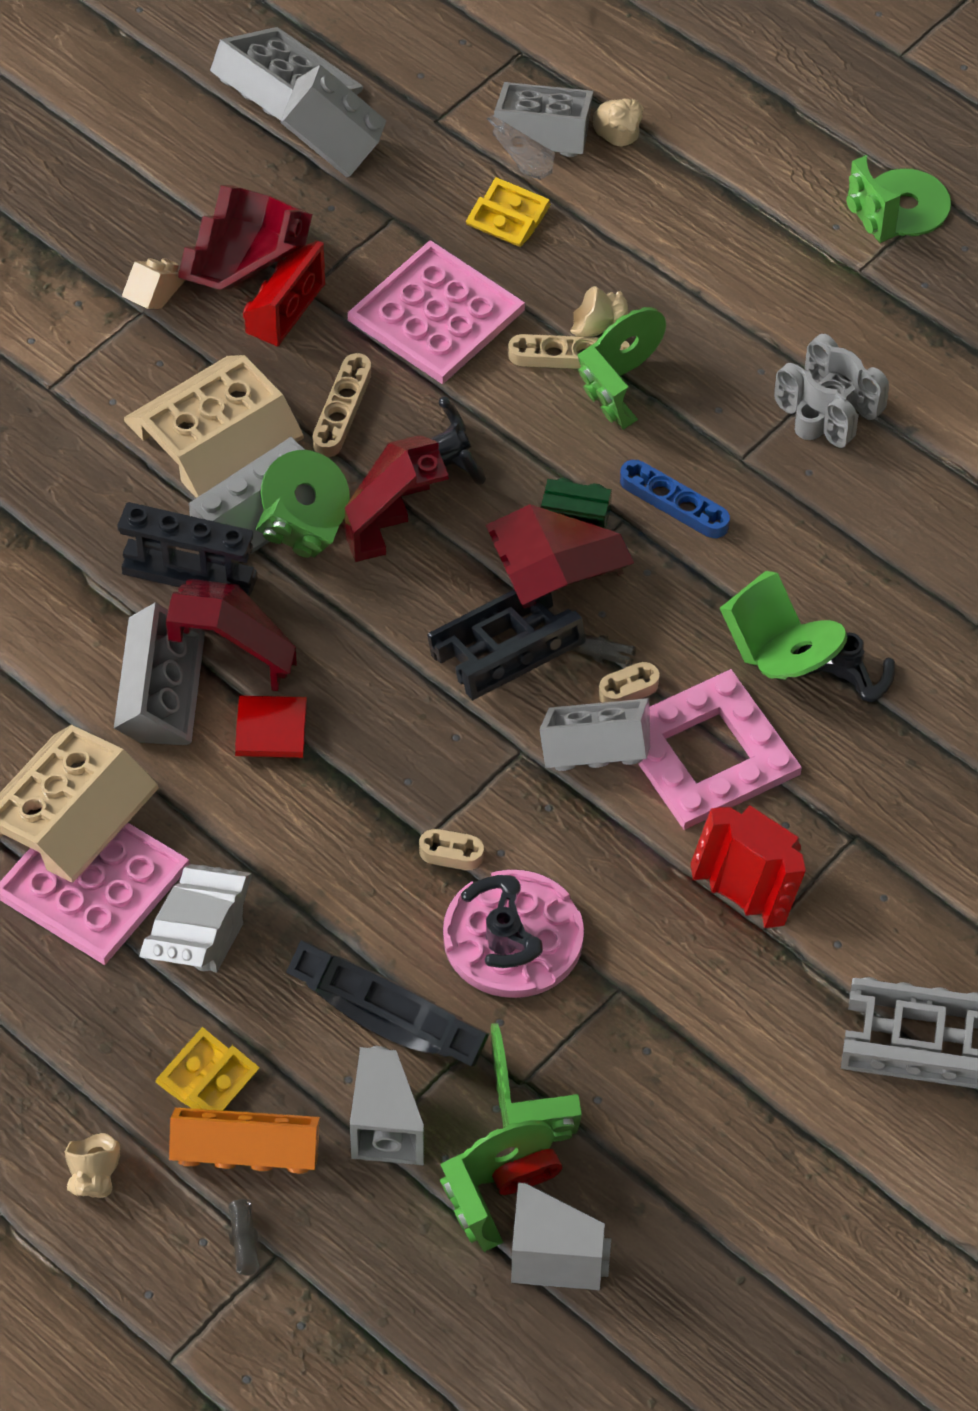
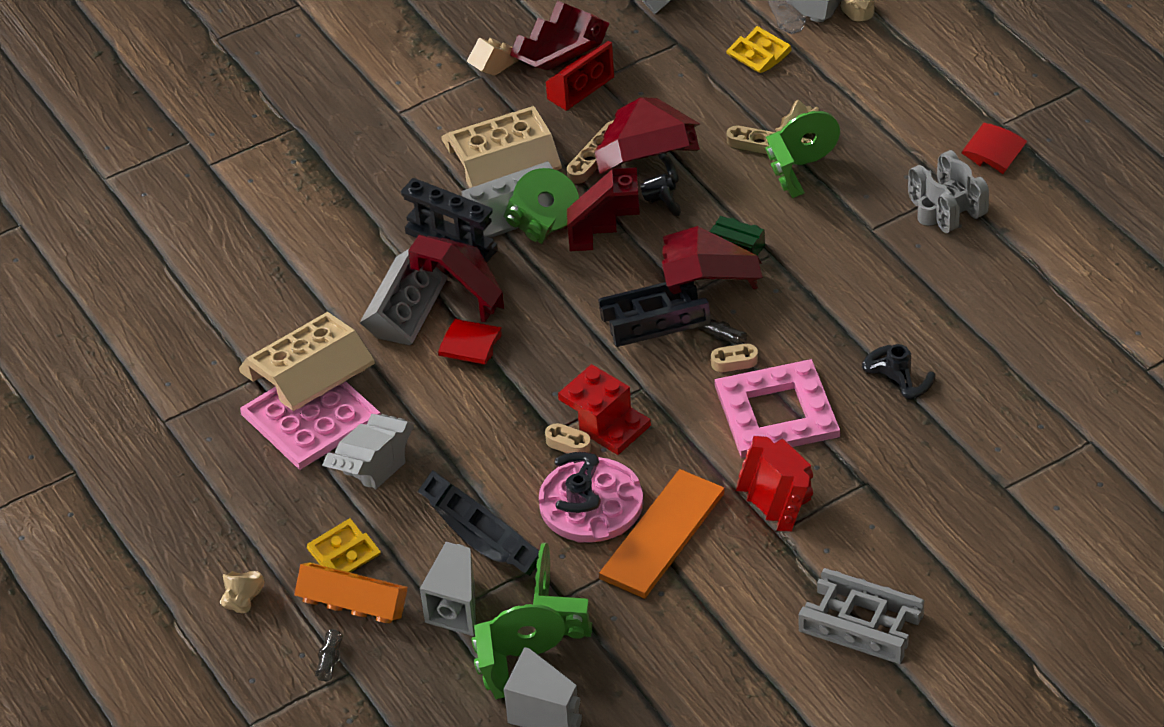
camera: 20 degrees right, 10 degrees down
bright pink plate [348,240,525,384] -> none
red beam [492,1149,563,1195] -> none
light grey slope [540,698,650,771] -> none
blue beam [620,460,730,538] -> none
bright green piece [720,571,847,679] -> none
bright green piece [846,155,951,243] -> none
none -> red bracket [558,364,651,455]
none -> dark red panel [595,97,700,174]
none -> orange tile [599,469,725,599]
none -> red slope [961,123,1027,174]

